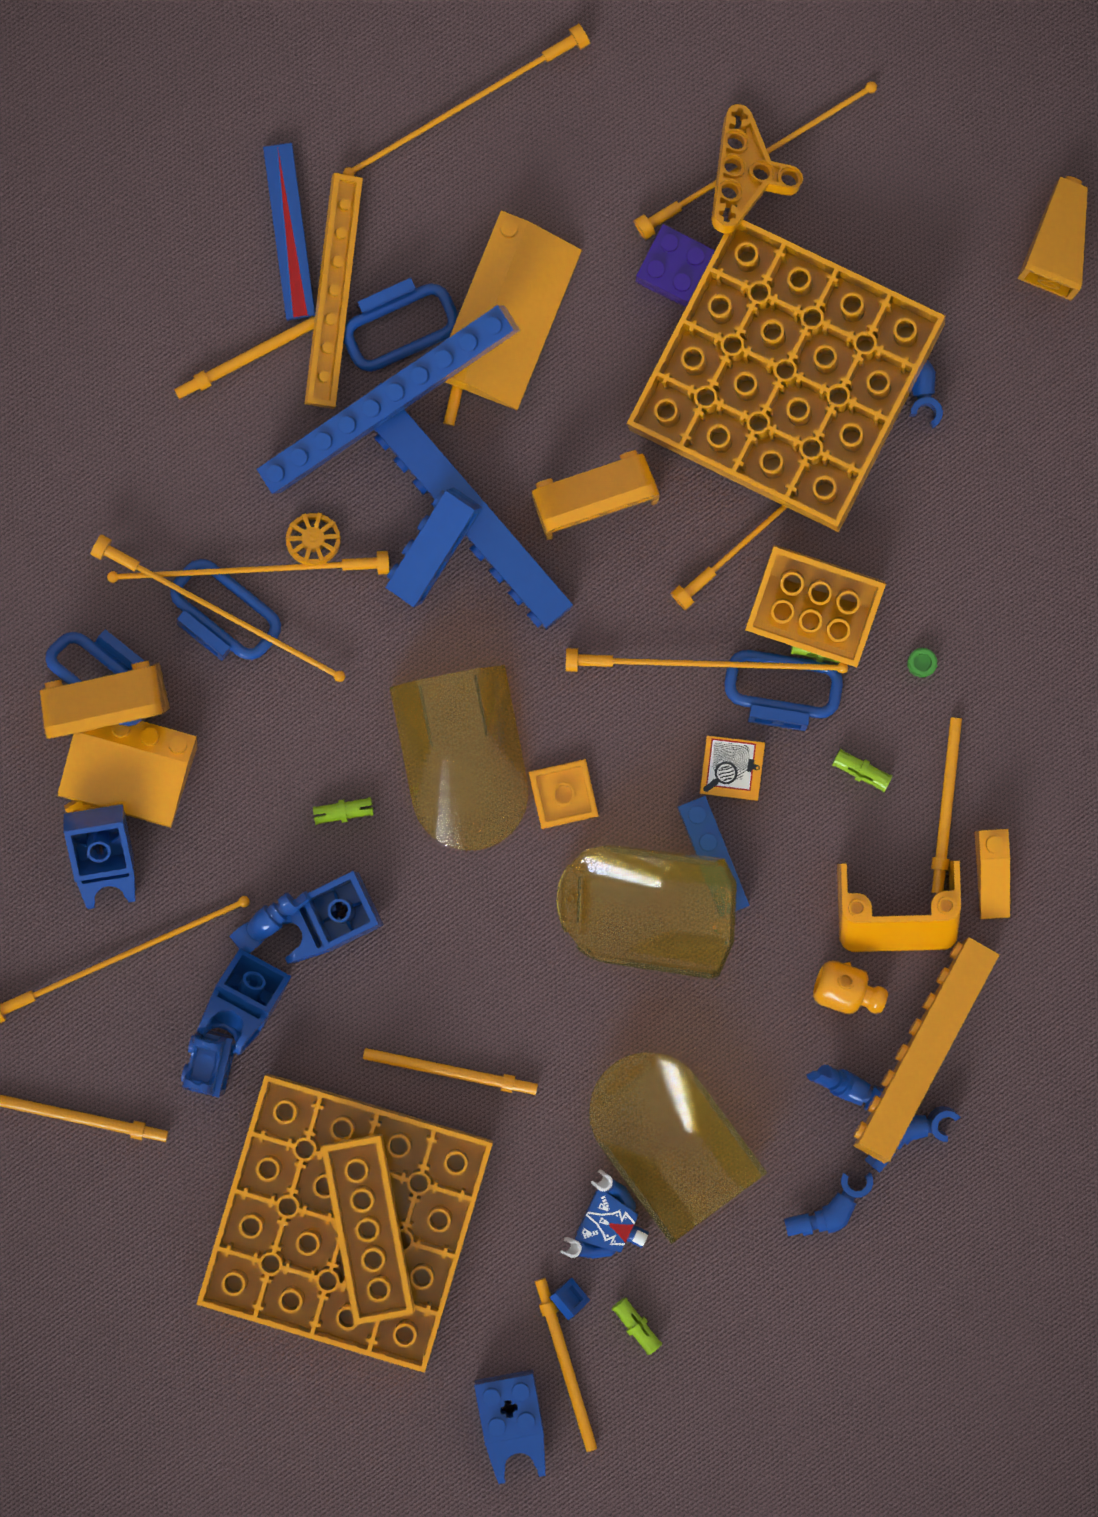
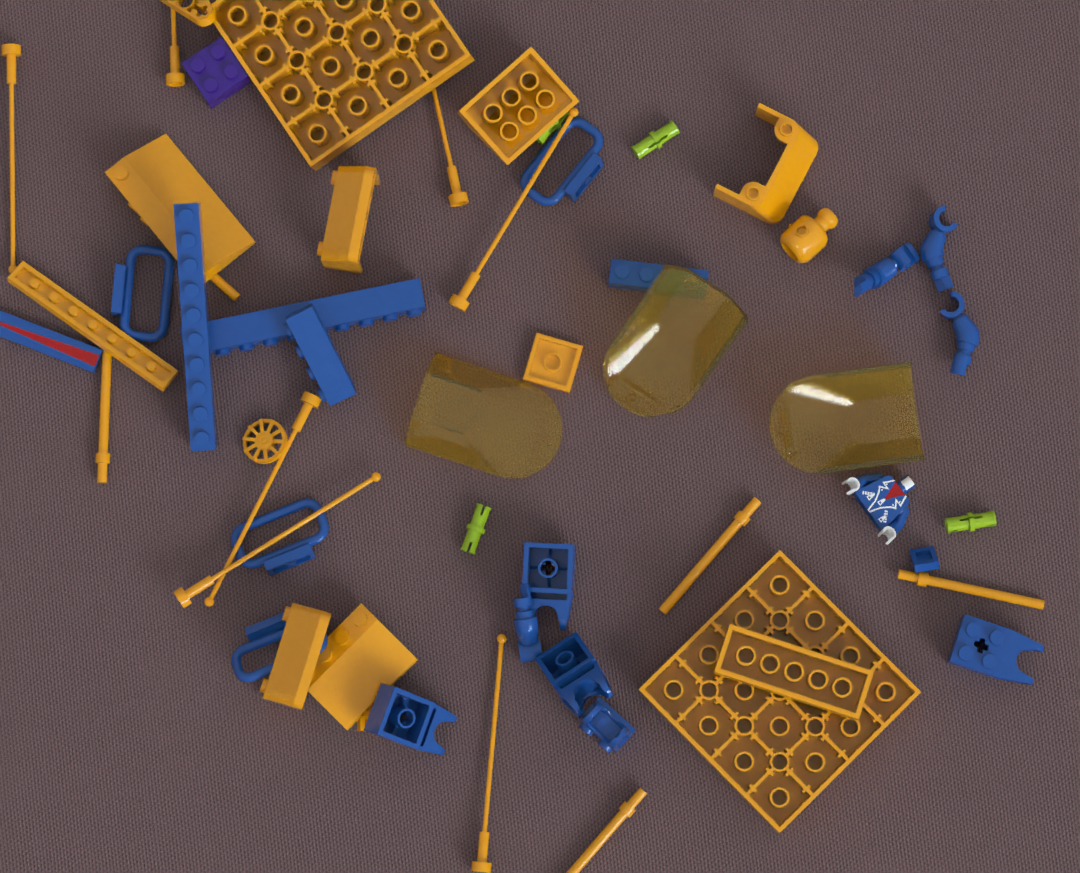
camera: 60 degrees left, 5 degrees down
tile [699,736,765,801] -> none
light orange brick [853,937,1000,1164] -> none
bright green tile [907,648,937,678] -> none
light orange bar [931,717,962,893] -> none
light orange slope [975,829,1010,919] -> none

